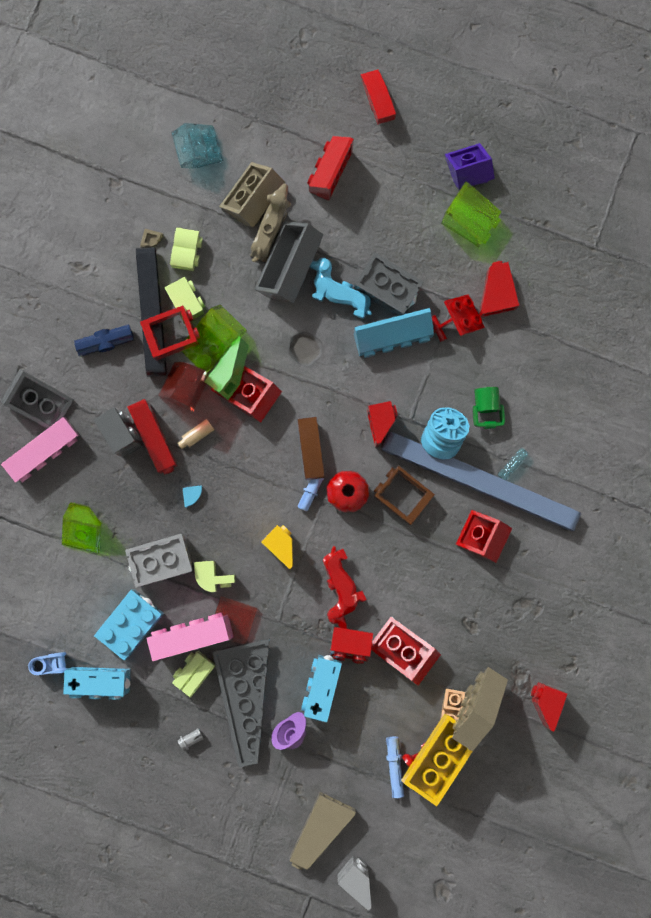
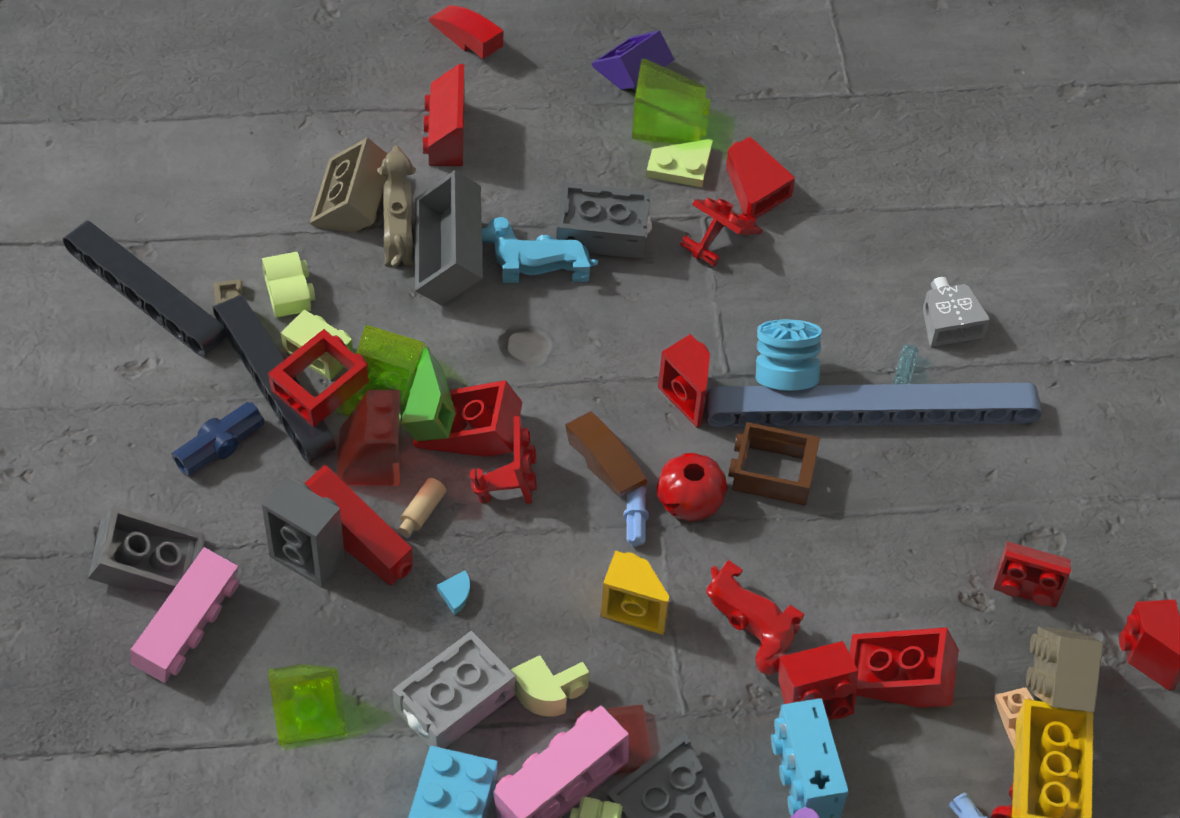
camera: 25 degrees left, 30 degrees down
clear light blue slope [172,123,223,169] -> none
medium azure slope [354,308,434,358] -> none
red slope [456,510,512,563] -> none
green piece [472,387,505,429] -> none
none -> black beam [62,220,227,357]
none -> red plate [469,416,537,504]
none -> yellowish green wing [646,139,713,188]
none -> light grey torso [923,277,990,347]
none -> red slope [993,541,1071,607]

